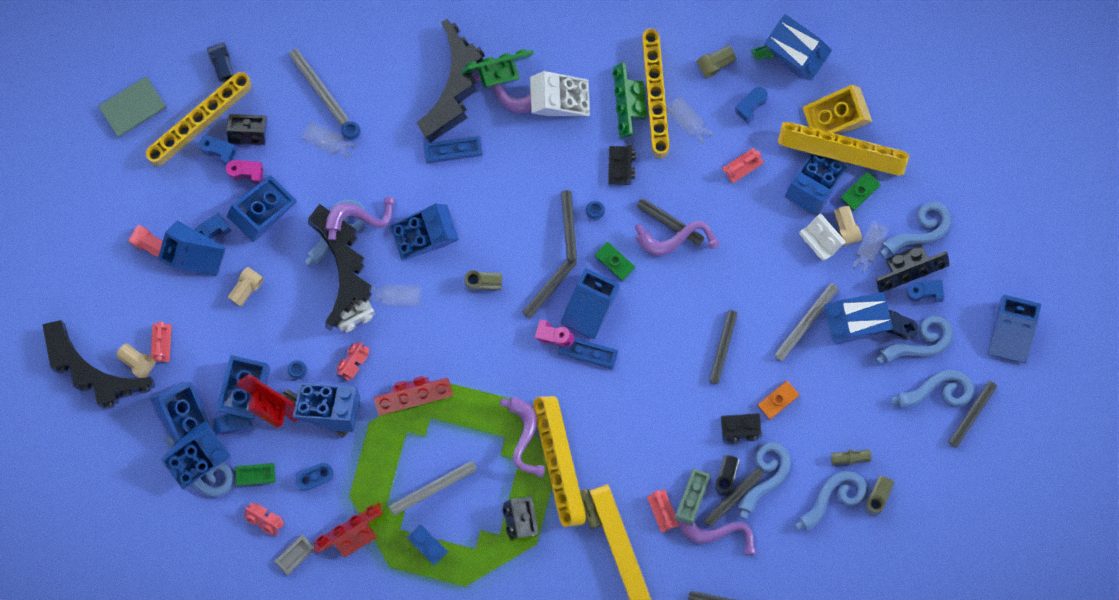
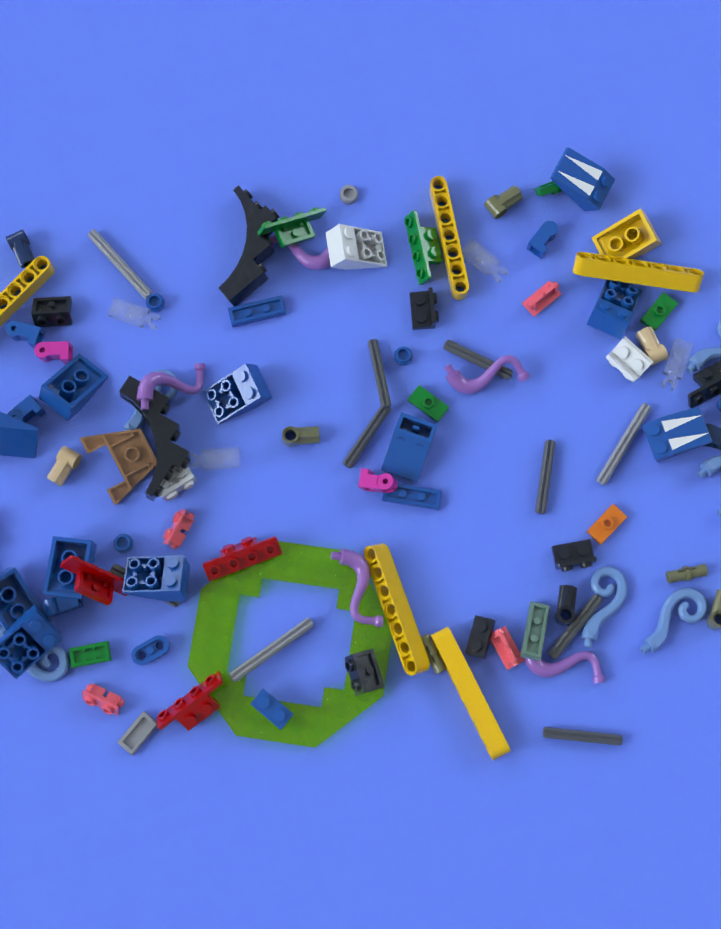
camera: 10 degrees left, 0 degrees up
none -> medium nougat wing [80,429,156,505]
none -> light grey tile [340,185,358,205]
none -> black plate [465,615,496,659]

